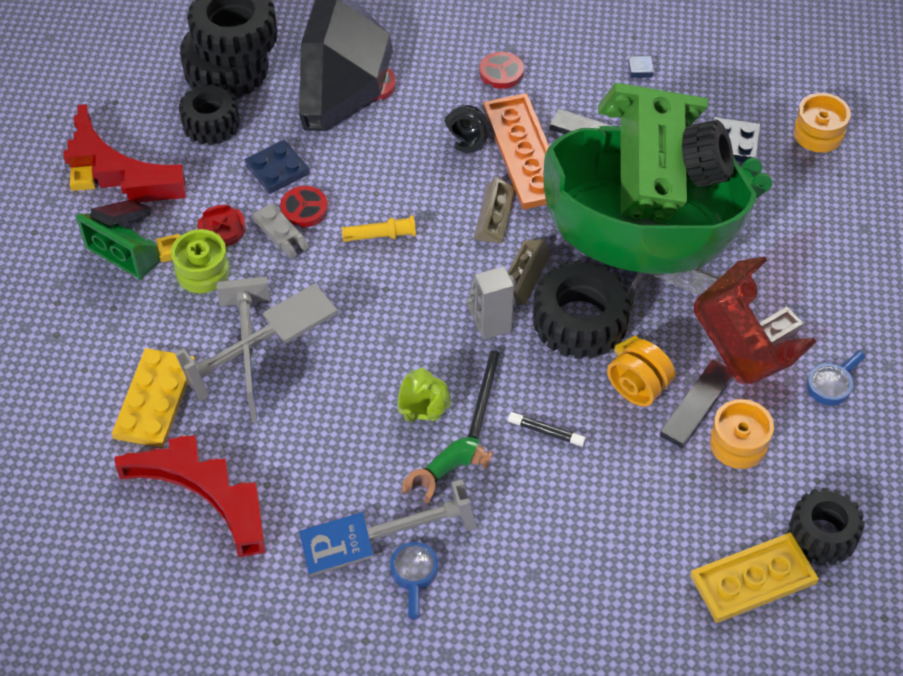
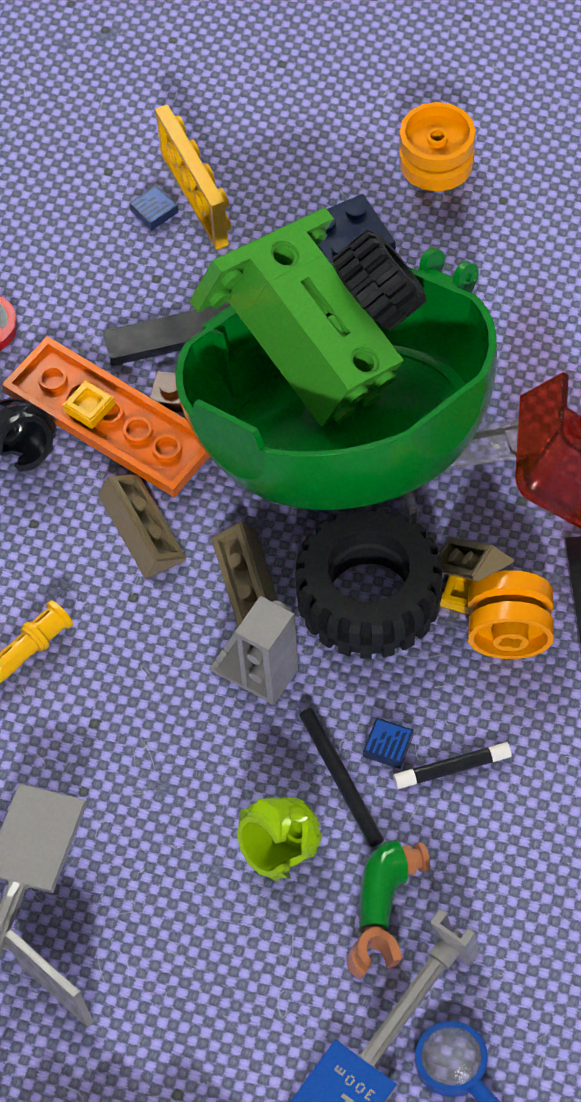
camera: 35 degrees left, 5 degrees up
none -> yellow tile [63,380,115,429]
none -> yellow plate [155,104,231,250]
none -> tile [363,717,414,769]
none -> dark tan slope [439,537,514,582]

